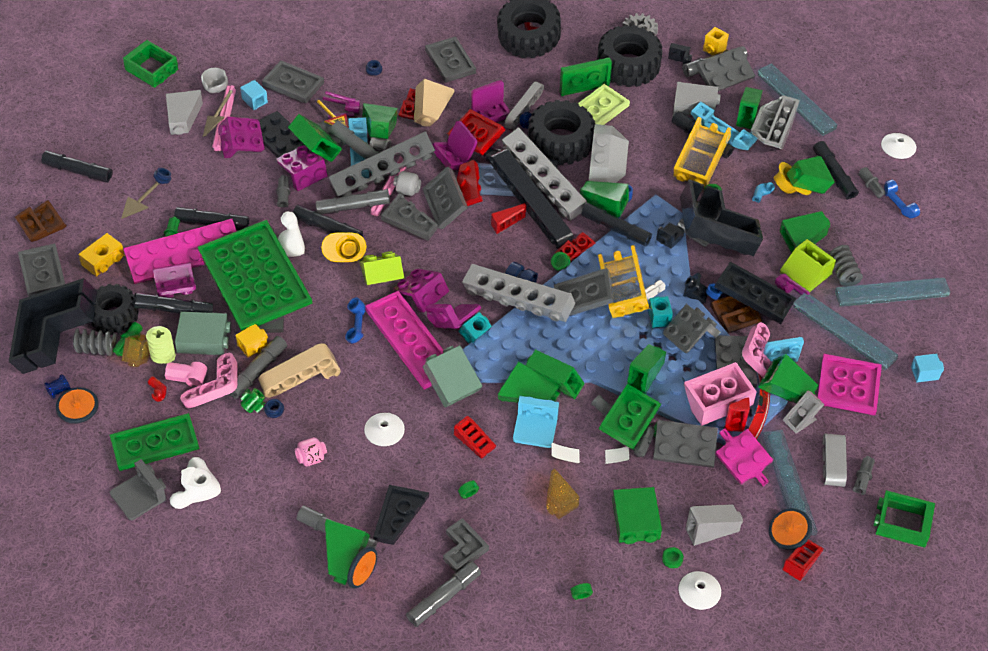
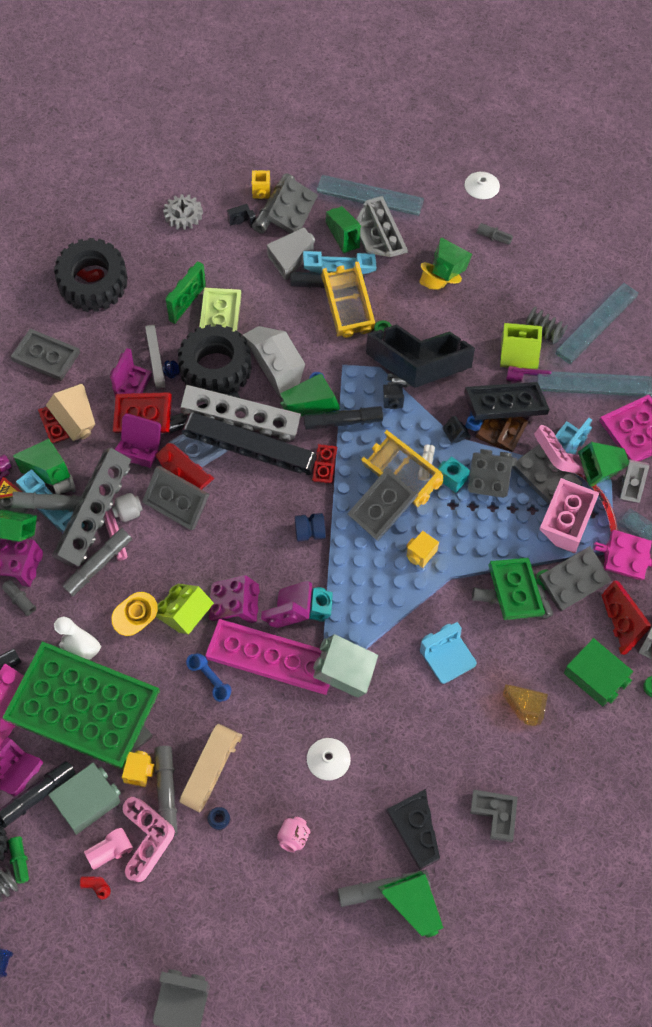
camera: 40 degrees left, 10 degrees up
orange wheel [56,387,99,423] -> none
green plate [110,413,199,471] -> none
clear yellow slope [121,334,150,367] -> none
yellowish green piece [146,326,176,364] -> none
white head [169,457,221,509] -> none
green gear [240,388,265,413] -> none
black piece [293,204,363,237] -> none
wheel [347,546,377,589] -> none
dark grey wing [381,192,438,241] -> none
dark grey piece [406,561,481,627] -> none
red slope [454,416,496,459] -> none
green tile [458,480,479,499] -> none
light grey brick [462,264,575,322] -> none
red slope [491,203,526,234] -> none
green slope [498,361,560,403] -> none
green slope [525,349,585,399] -> none
green tile [551,252,571,271] -> none
white sticker [552,443,629,464] -> none
green tile [570,583,593,600] -> none
black tyre [597,25,663,87] -> none
green slope [627,344,666,394] -> none
red slope [724,397,750,432] -> none
dark azure arm [752,182,775,203] -> none
green slope [780,211,830,253] -> none
black piece [813,141,859,200] -> none
blue bar [884,179,920,218] -> none
none -> yellow brick [406,531,439,568]
none -> red wing [601,581,652,655]

